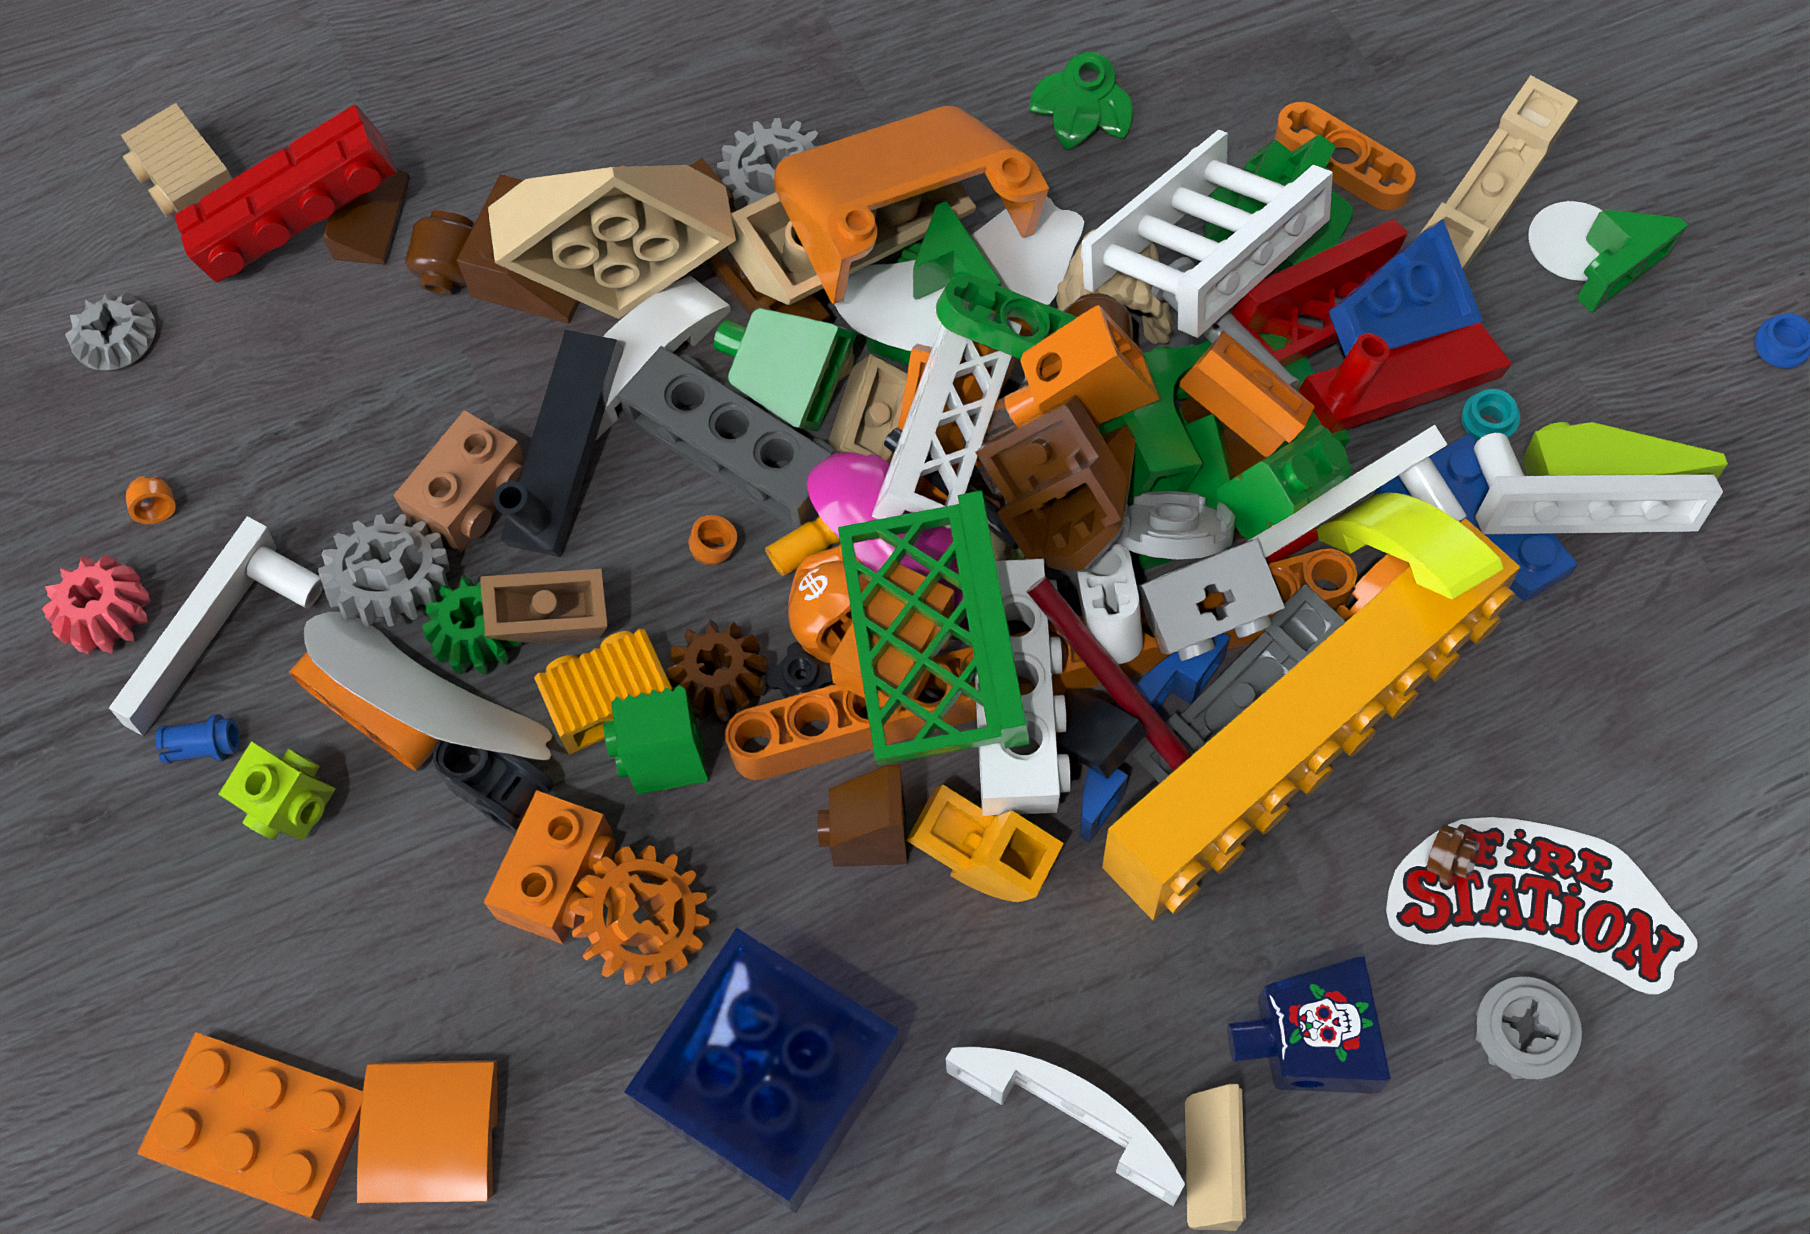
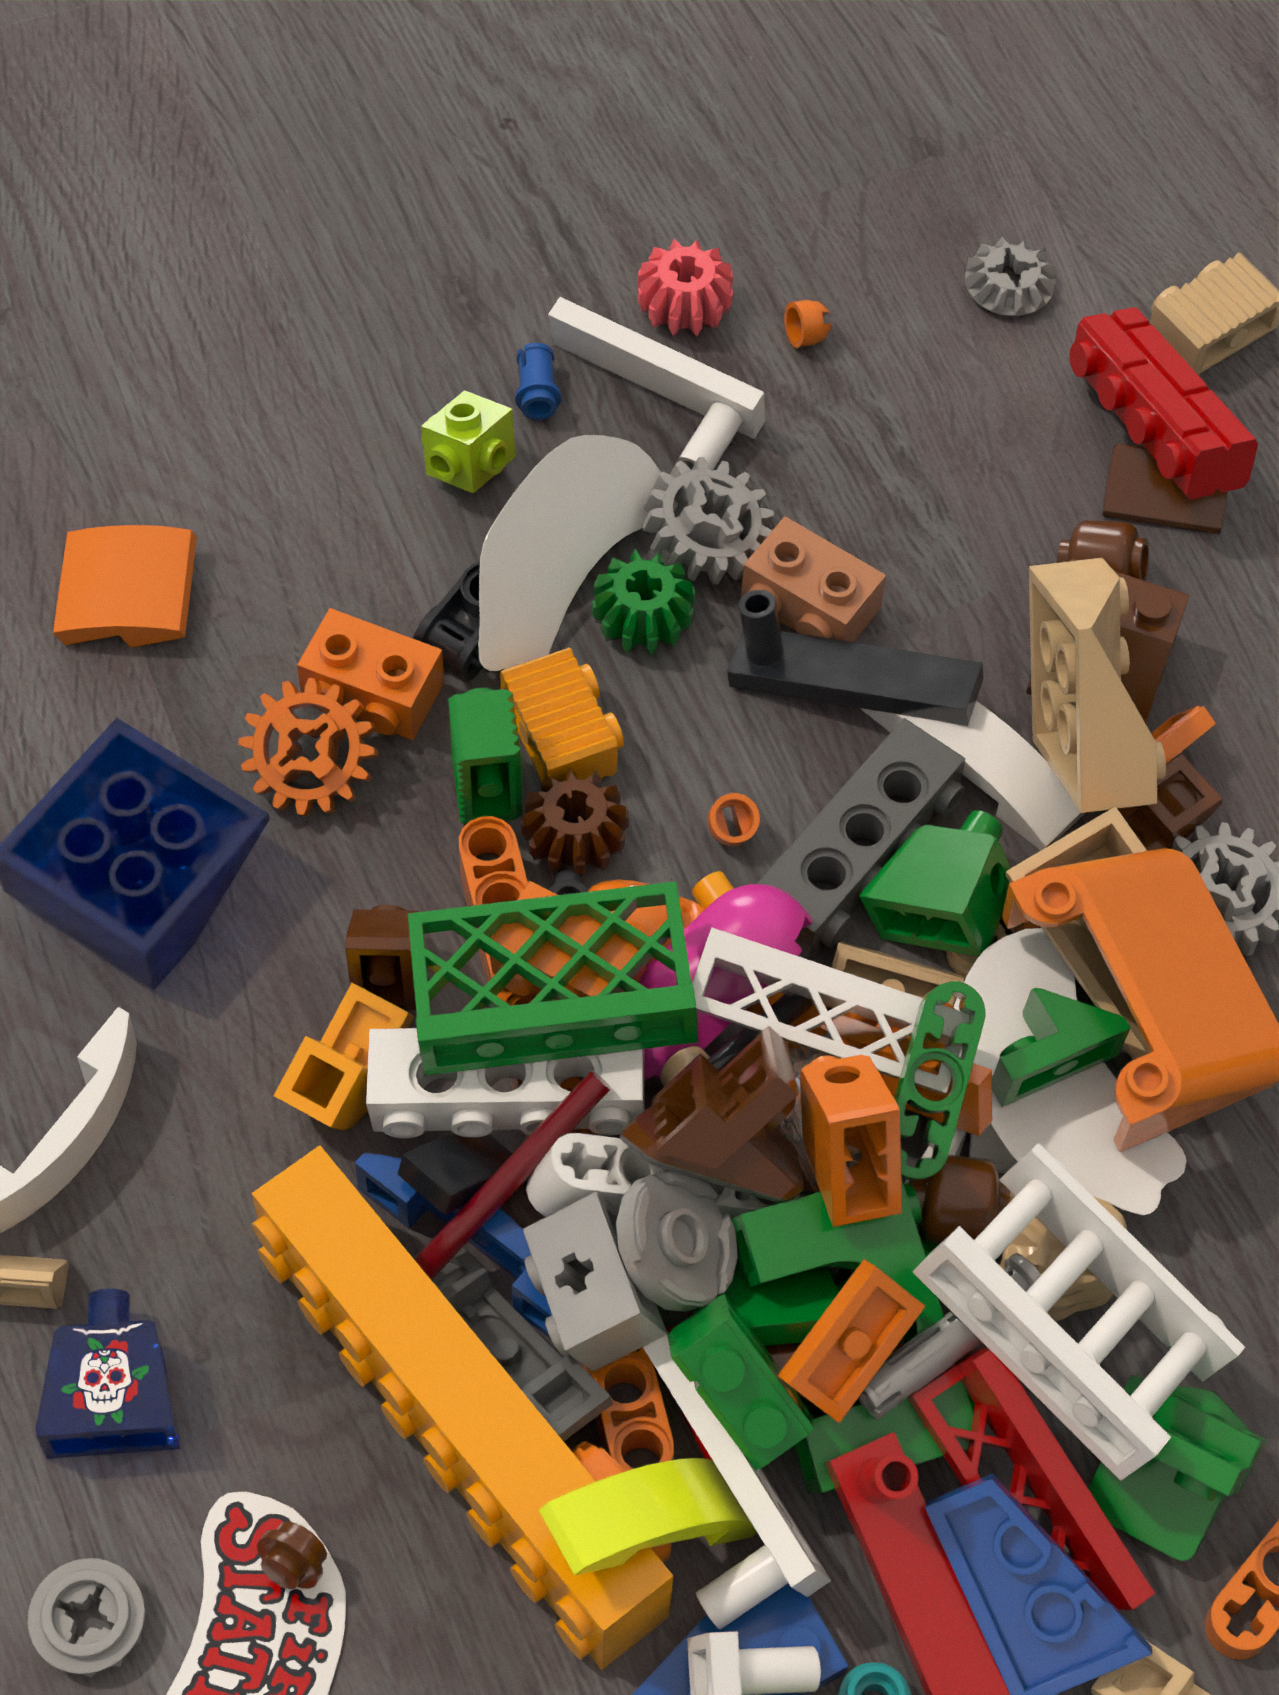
camera: 85 degrees right, 5 degrees down
orange plate [137,1032,363,1222] -> none
medium nougat slope [480,569,607,644] -> none

